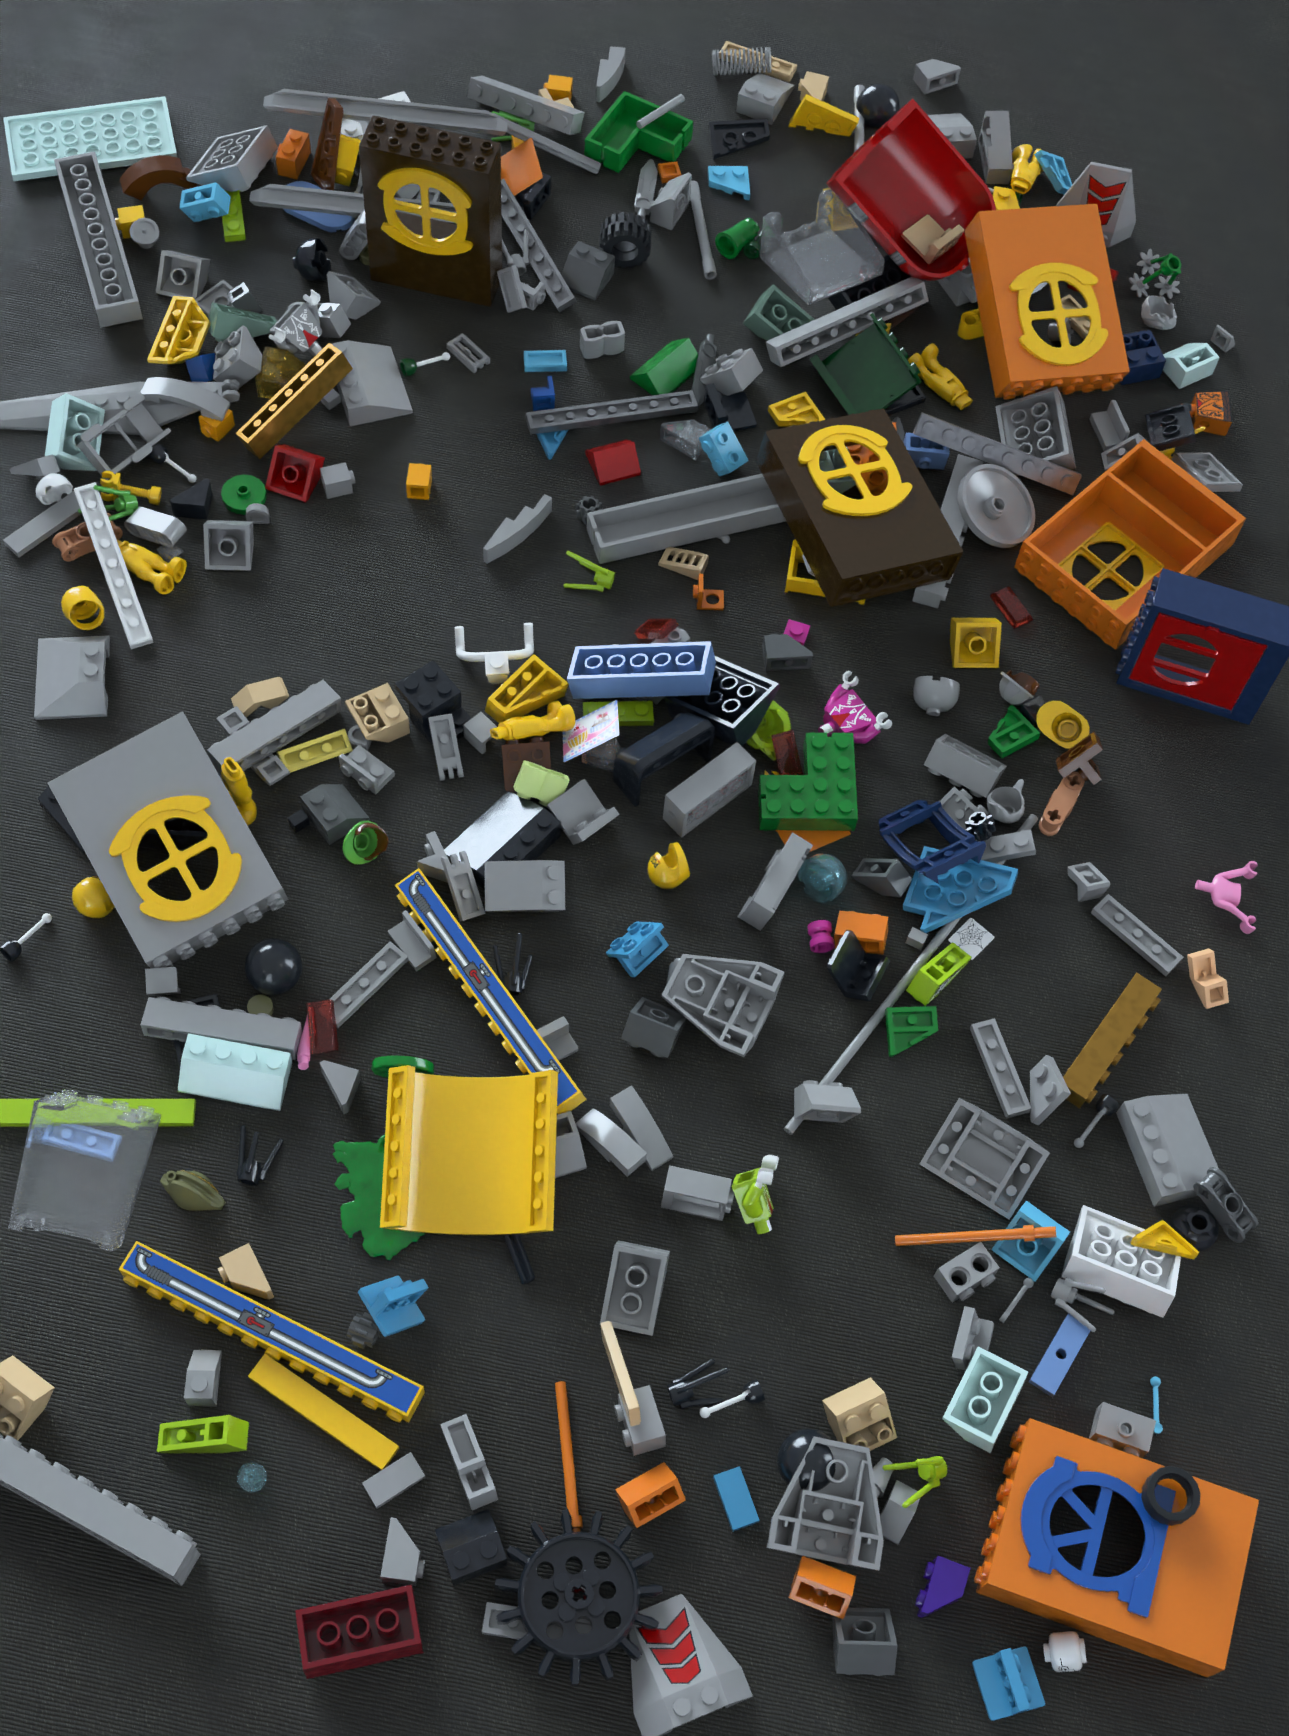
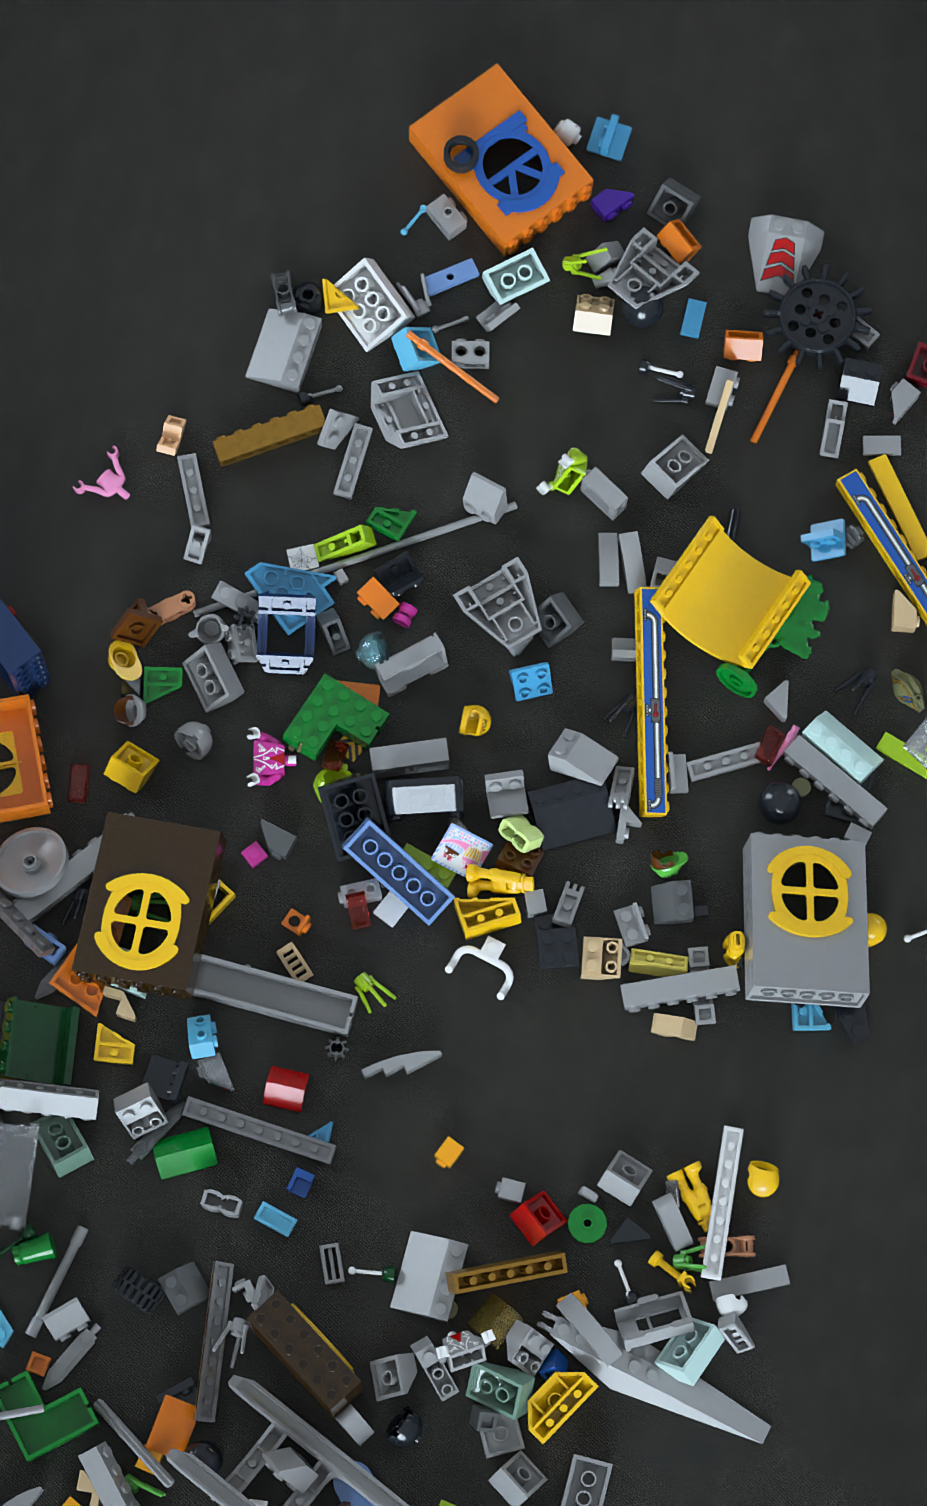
camera: 145 degrees left, 15 degrees up
light grey slope [34,636,110,720] -> none

